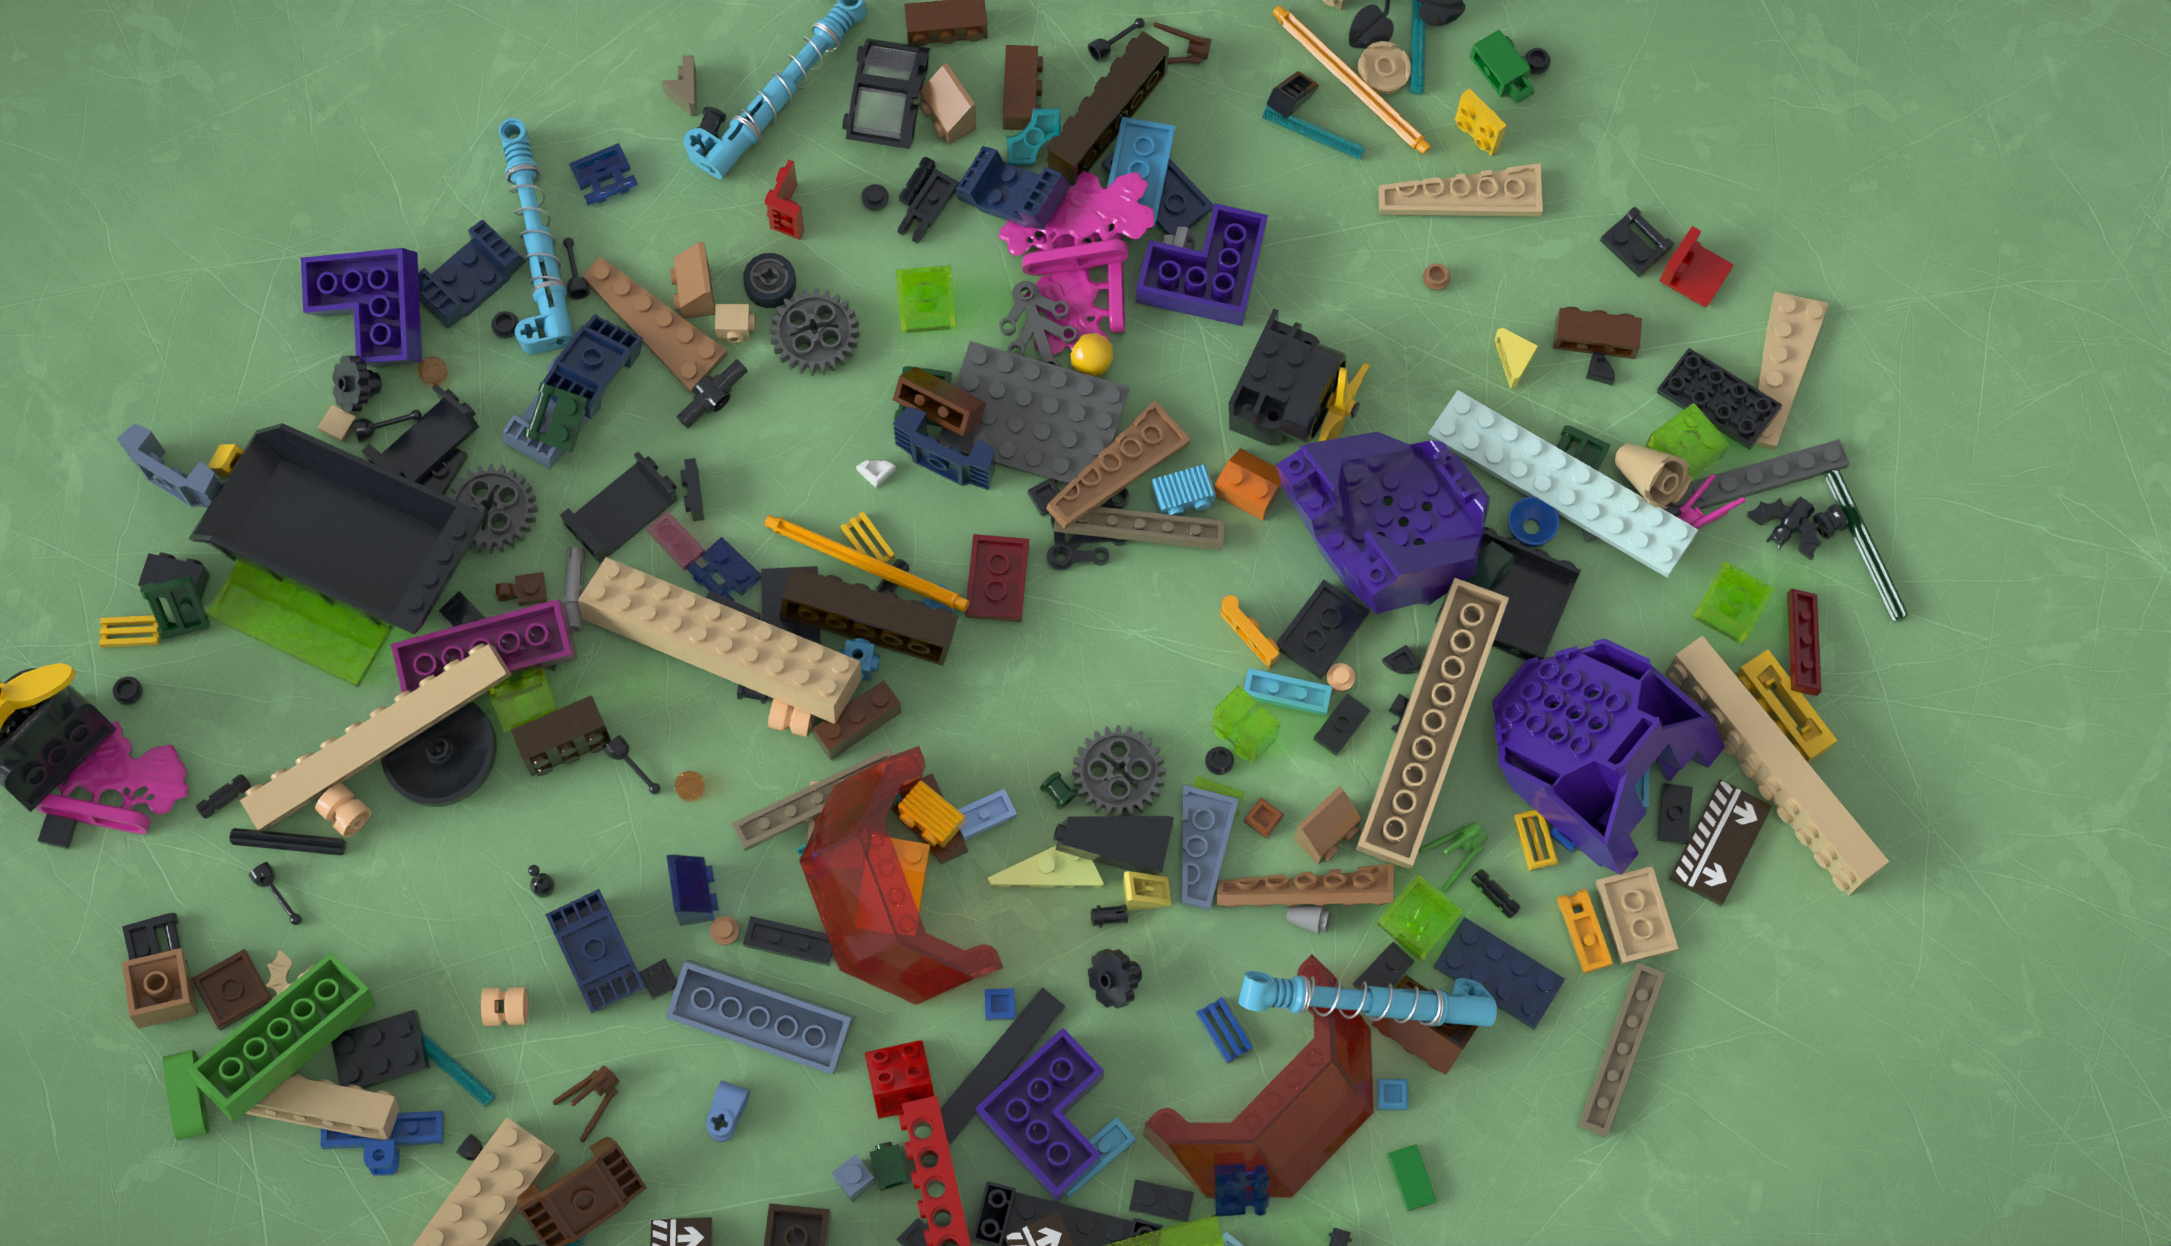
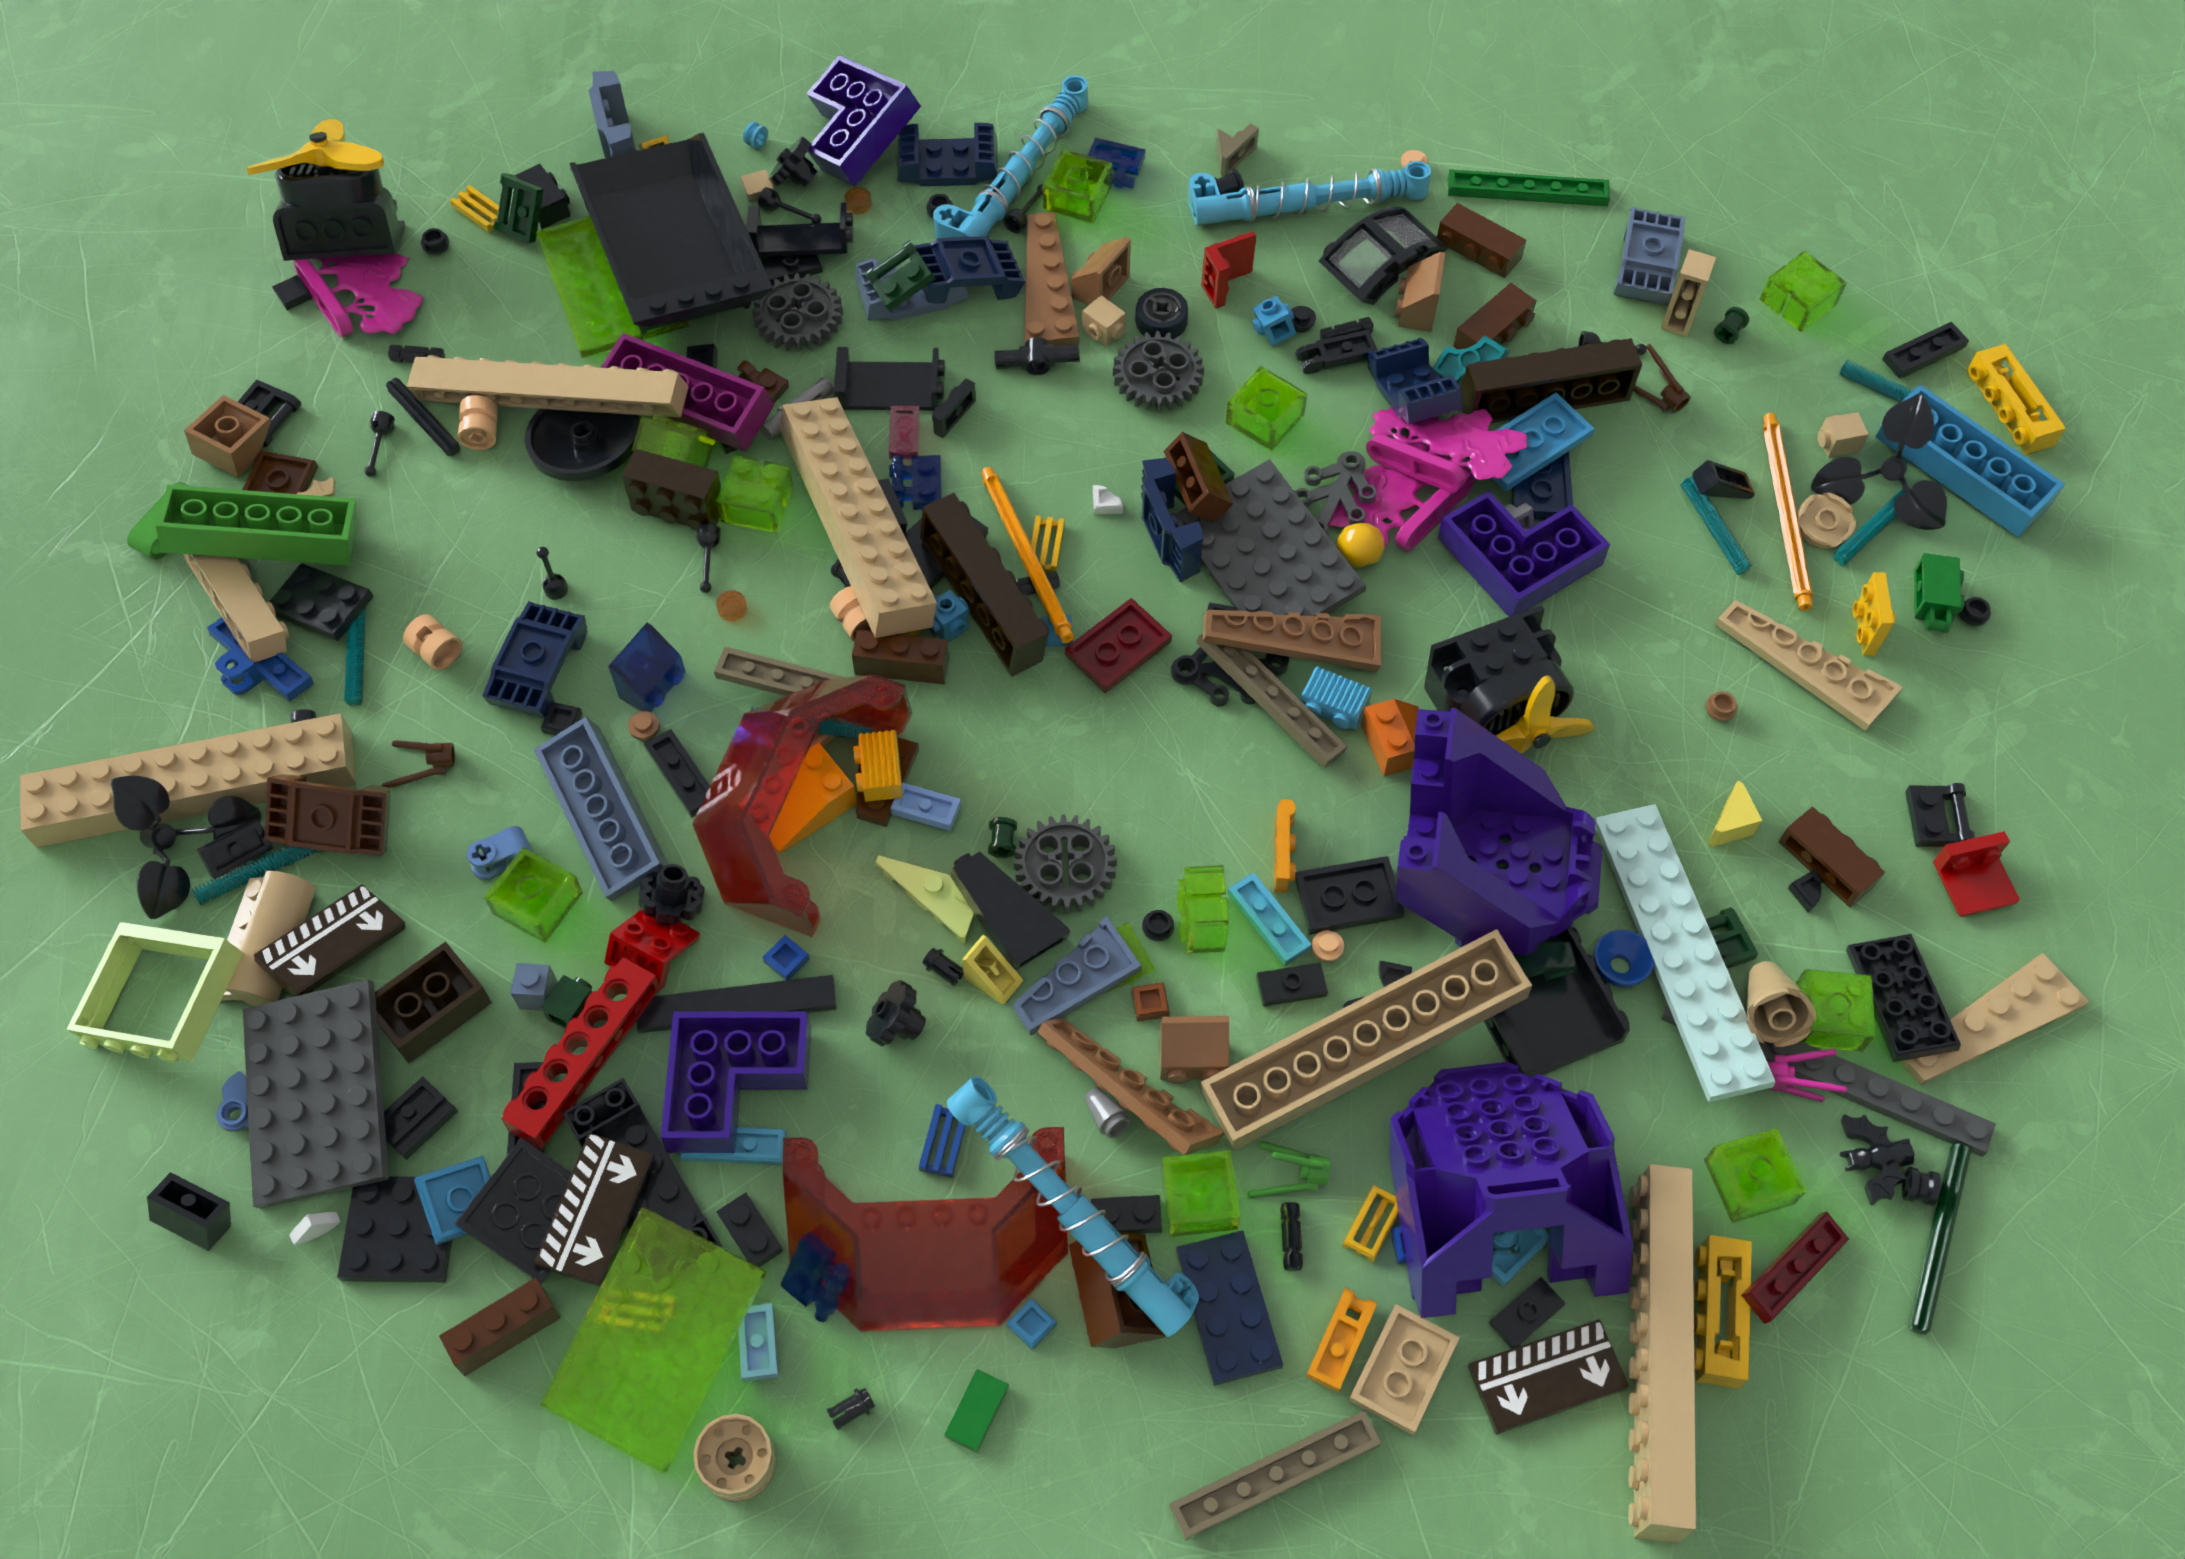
camera: 45 degrees right, 10 degrees down
none -> clear neon green brick [484,847,583,943]
none -> black plant [638,864,705,924]
none -> clear neon green piece [716,455,794,533]
none -> medium azure bush [743,121,768,149]
none -> clear neon green brick [1043,149,1113,223]
none -> dark azure brick [1252,295,1296,346]

